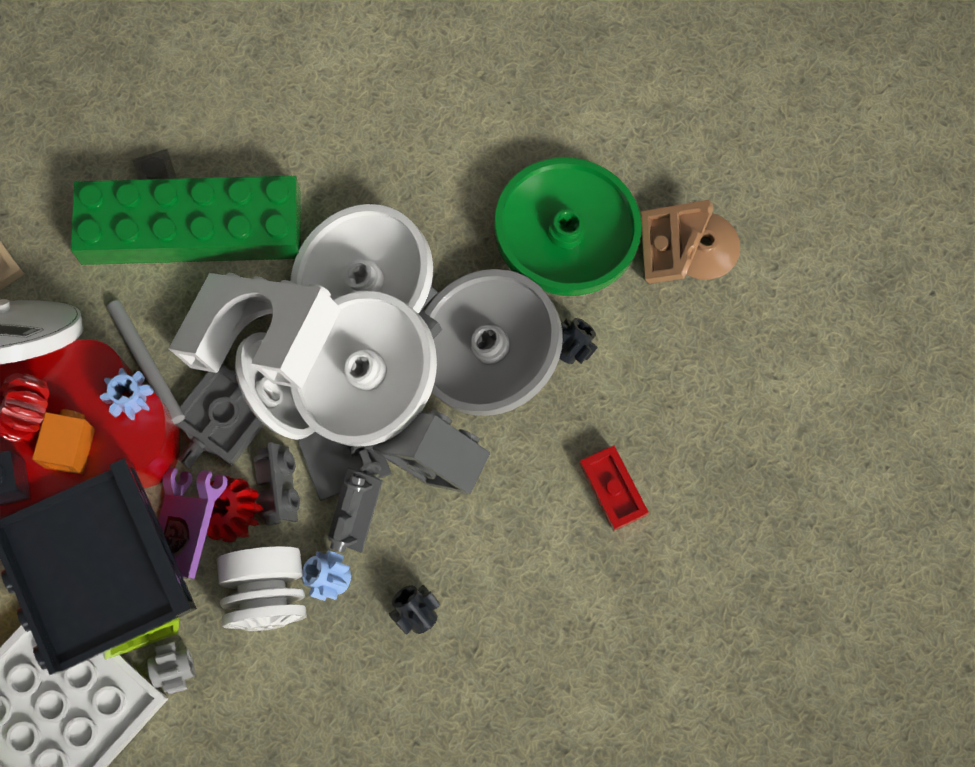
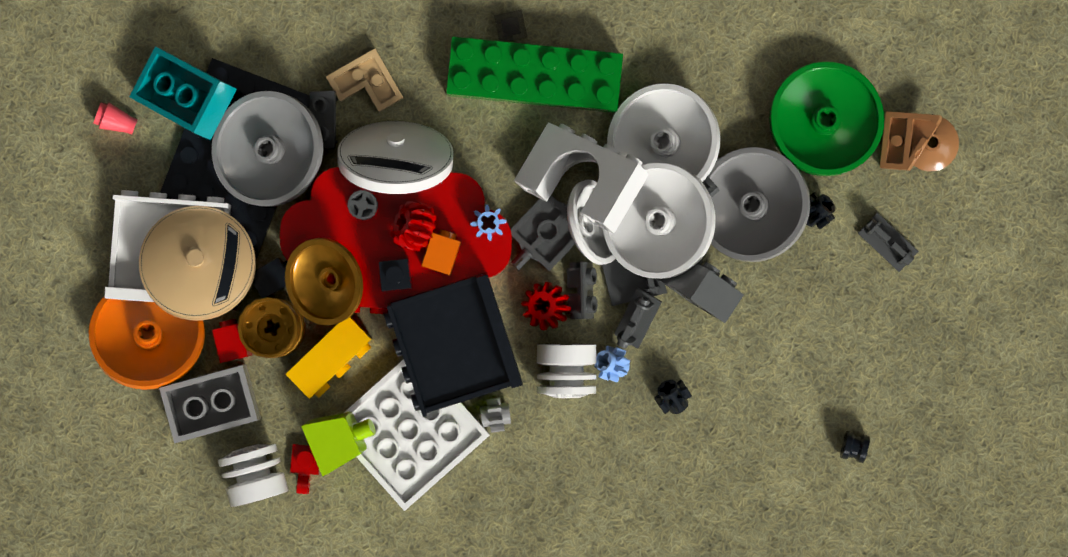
camera: 20 degrees right, 15 degrees up
light grey bar [107,300,185,425] -> none
medium lavender flag [158,467,227,579] -> none
red plate [579,445,649,532] -> none
none -> black wheel [840,431,870,463]
none -> dark grey hinge [858,213,919,272]

